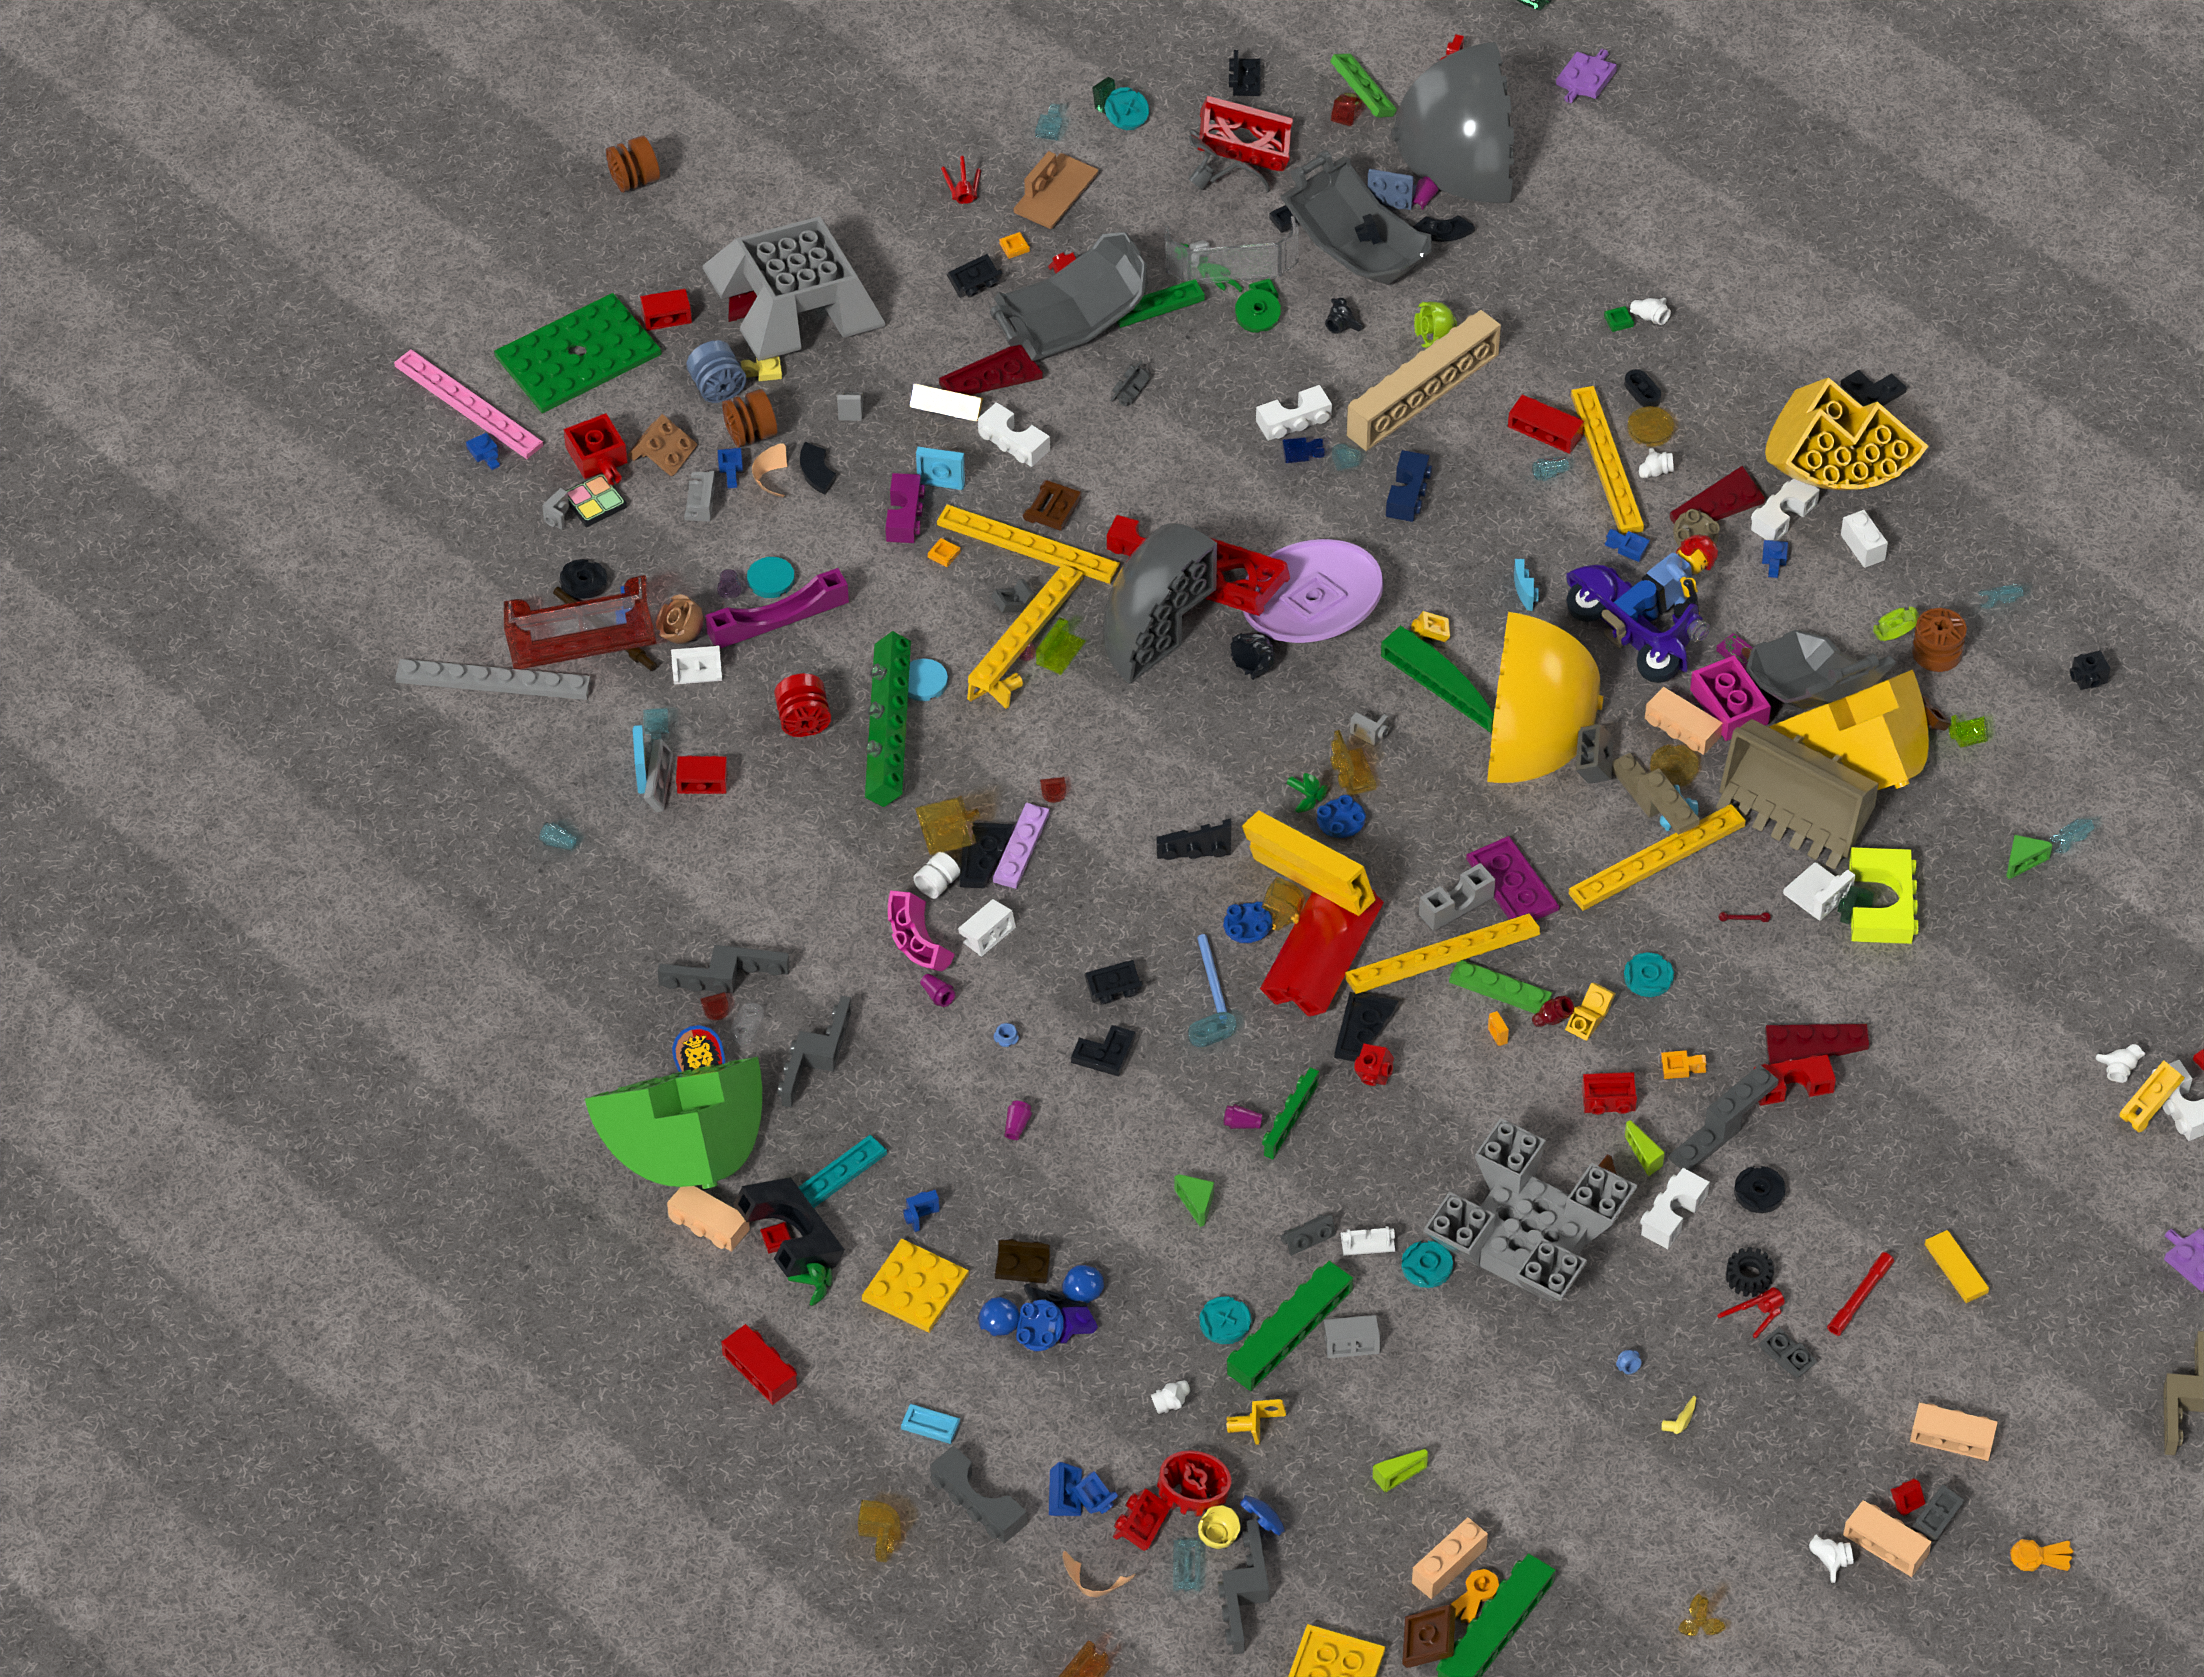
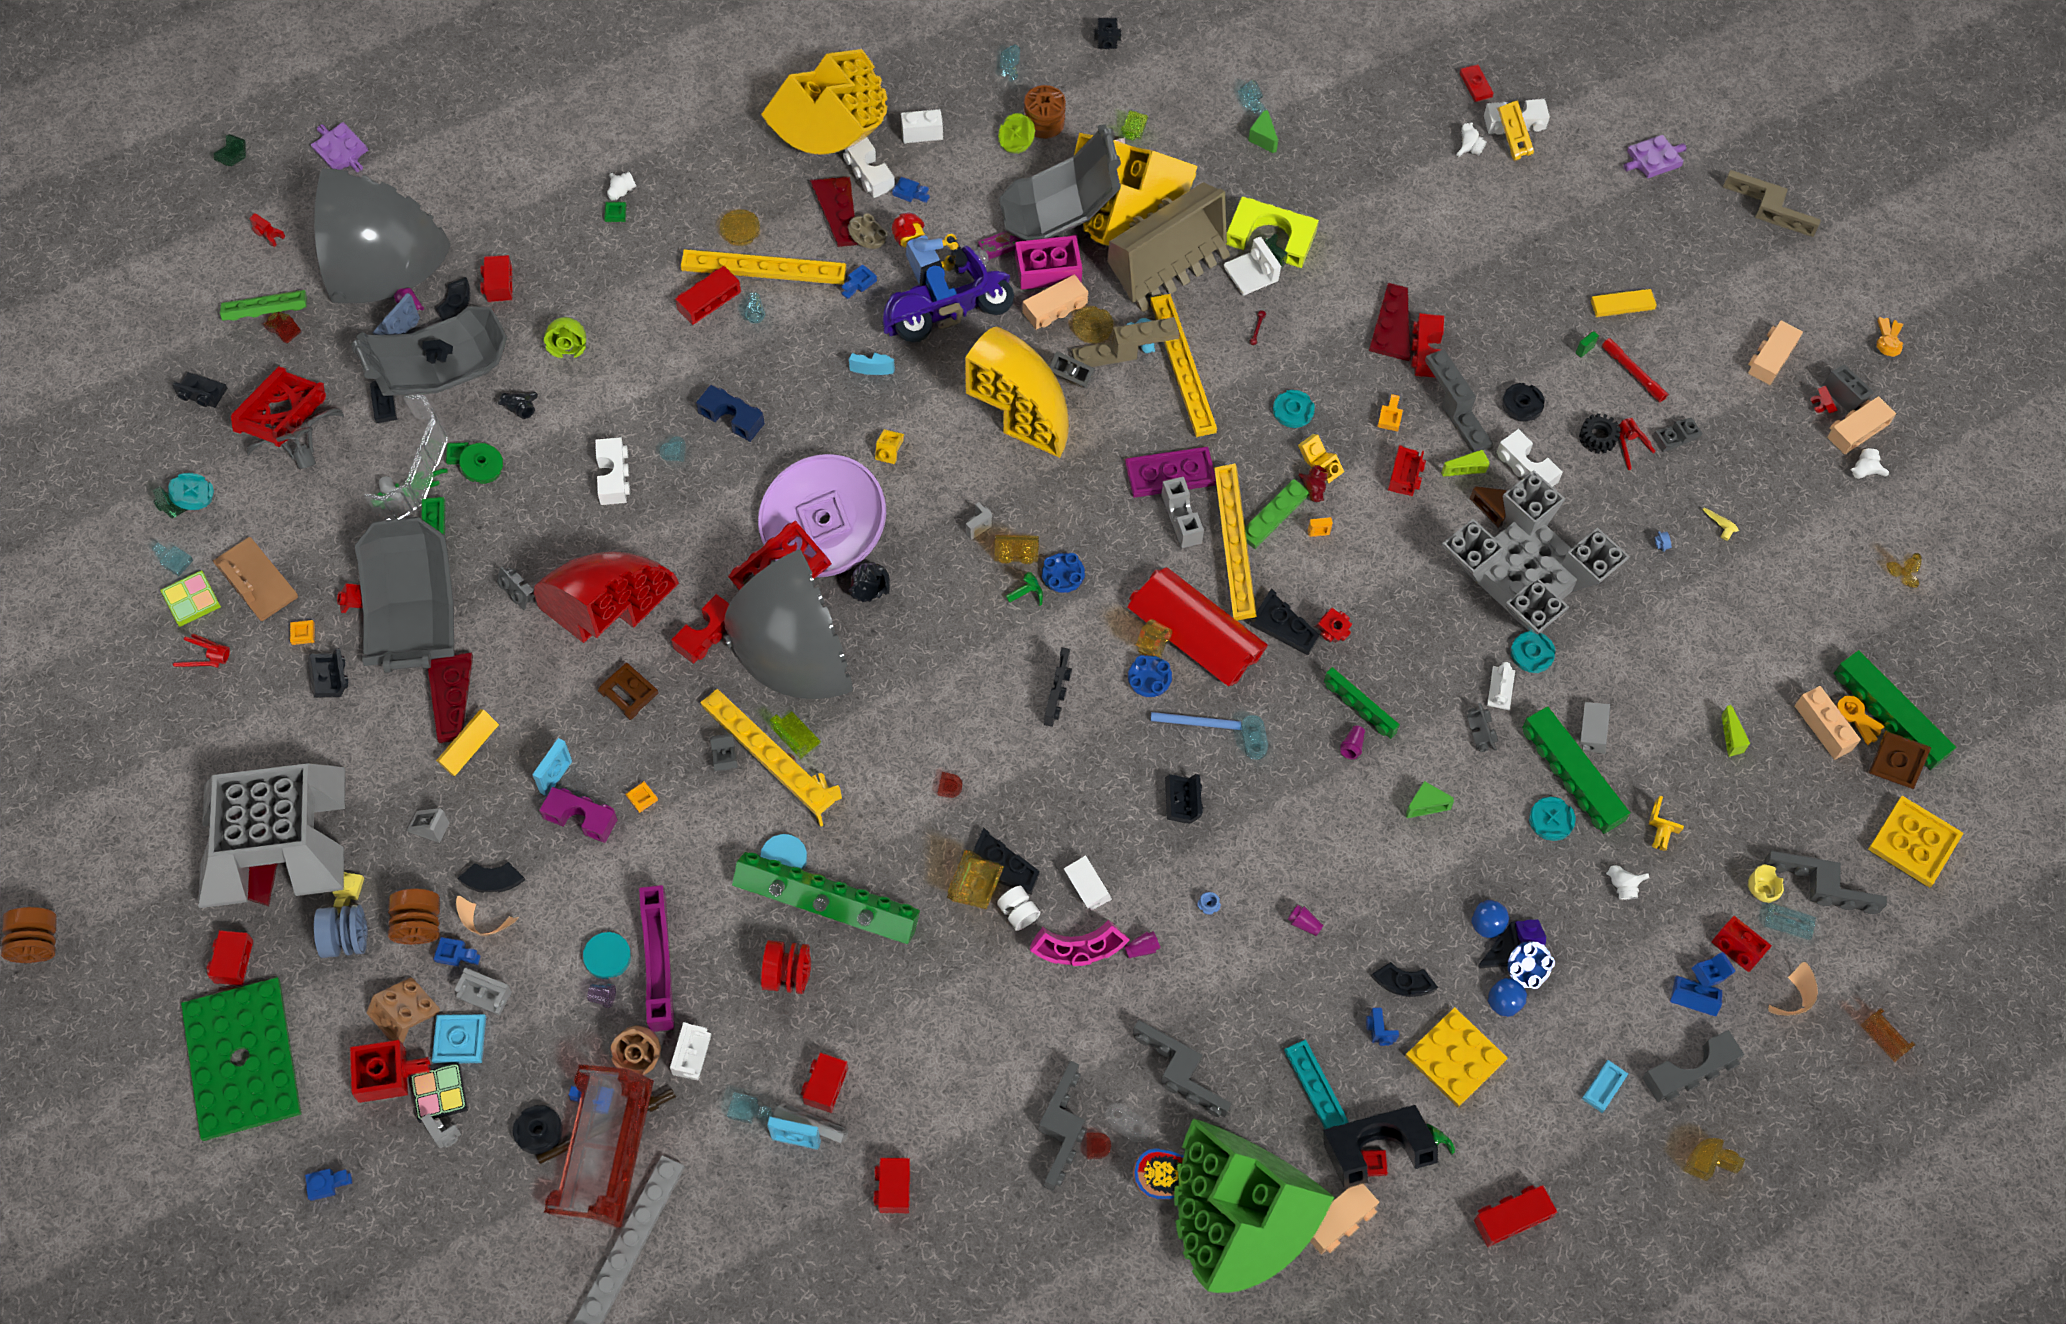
camera: 75 degrees left, 10 degrees up
bright pink tile [394,349,543,459] -> none
clear light blue cone [539,822,577,851] -> none
yellow tile [937,504,1120,584] -> none
white arch [978,402,1050,467] -> none
lavender plate [993,803,1049,889] -> none
dark brown bracket [995,1239,1050,1284] -> none
black plate [1071,1025,1136,1077] -> none
red gear [1157,1451,1231,1517] -> none
blue dish [1240,1495,1285,1536] -> none
yellow brick [1242,810,1375,916] -> none
clear blue plate [1282,437,1325,463] -> none
tan brick [1347,310,1501,451] -> none
green slope [1381,625,1494,733] -> none
black plate [1624,369,1661,408] -> none
white animal [1639,448,1674,478] -> none
black plate [1840,370,1907,407] -> none
none -> tile [160,570,221,627]
none -> medium azure tile [432,1014,486,1064]
none -> red brick [481,255,513,302]
none -> red brick [534,552,679,643]
none -> red brick [874,1158,910,1213]
none -> black tile [1371,962,1438,997]
none -> green tile [1576,331,1599,358]

